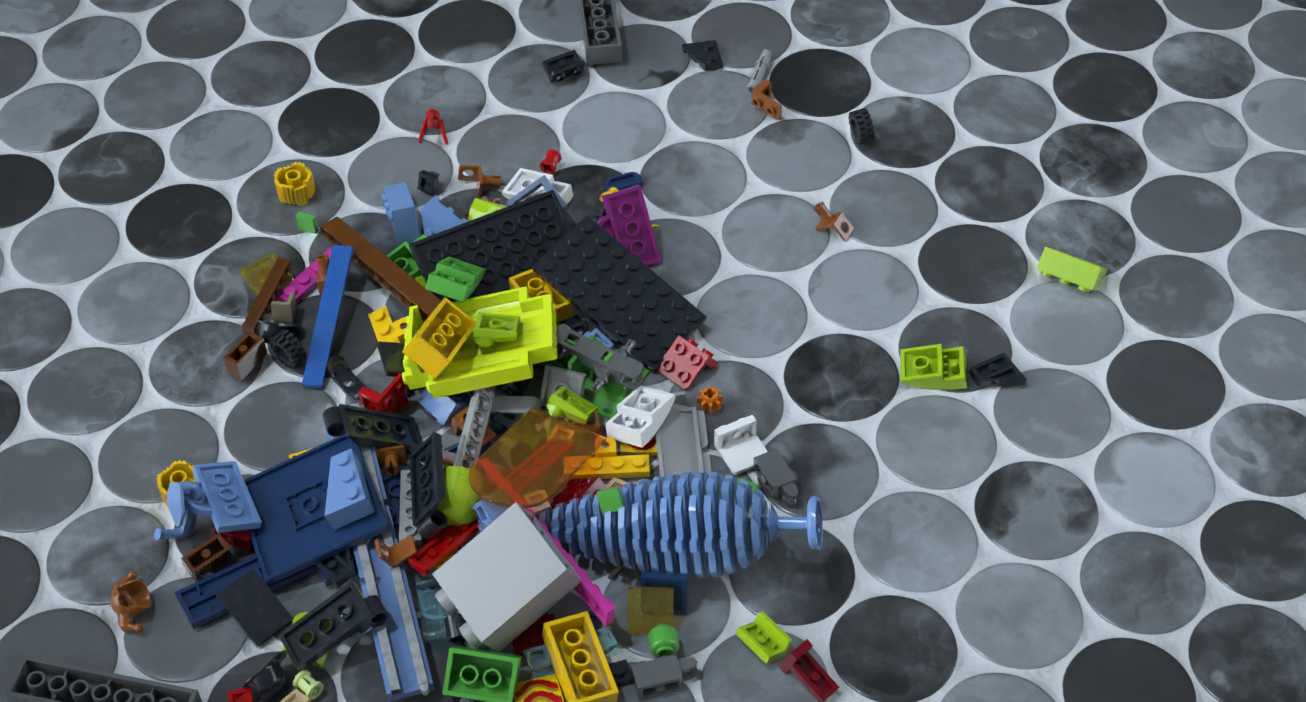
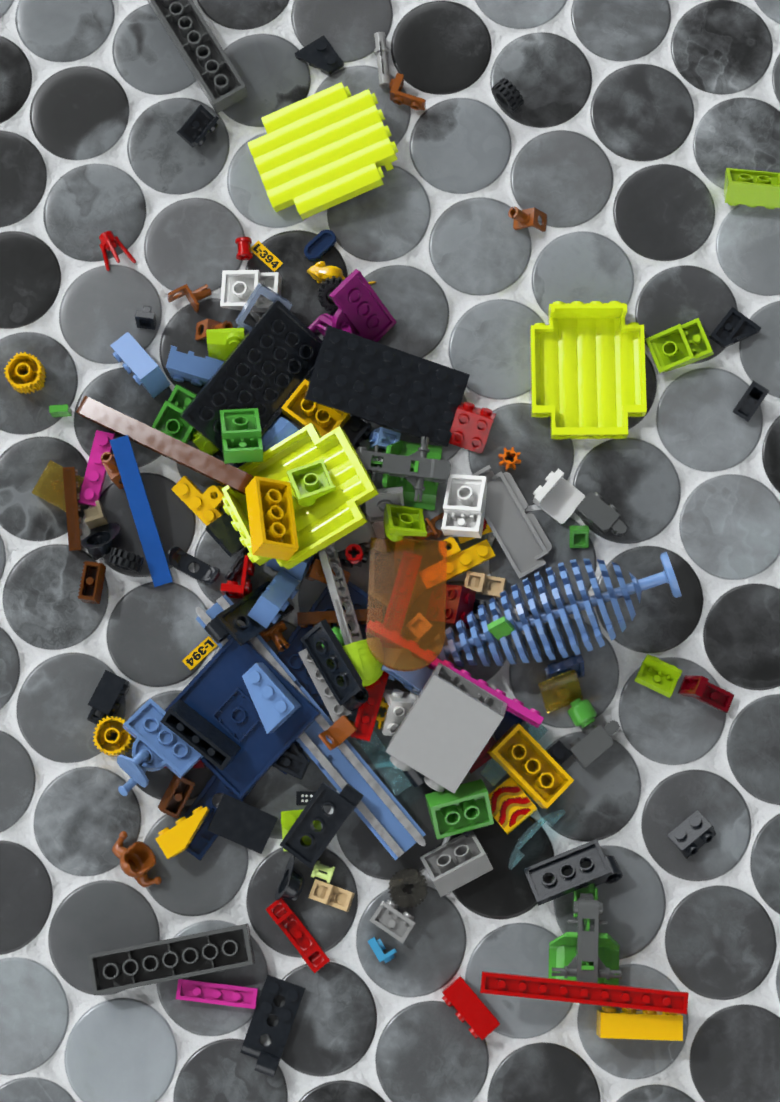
camera: 20 degrees left, 30 degrees up
none -> black brick [87,670,130,725]
none -> yellow slope [155,806,210,859]
none -> black brick [160,699,241,771]
none -> neon yellow panel [248,82,398,220]
none -> medium blue wedge [248,569,300,629]
none -> yellow sticker [250,241,283,272]
none -> red bush [345,543,363,564]
none -> neon yellow panel [530,301,647,440]
none -> black slope [732,380,769,422]

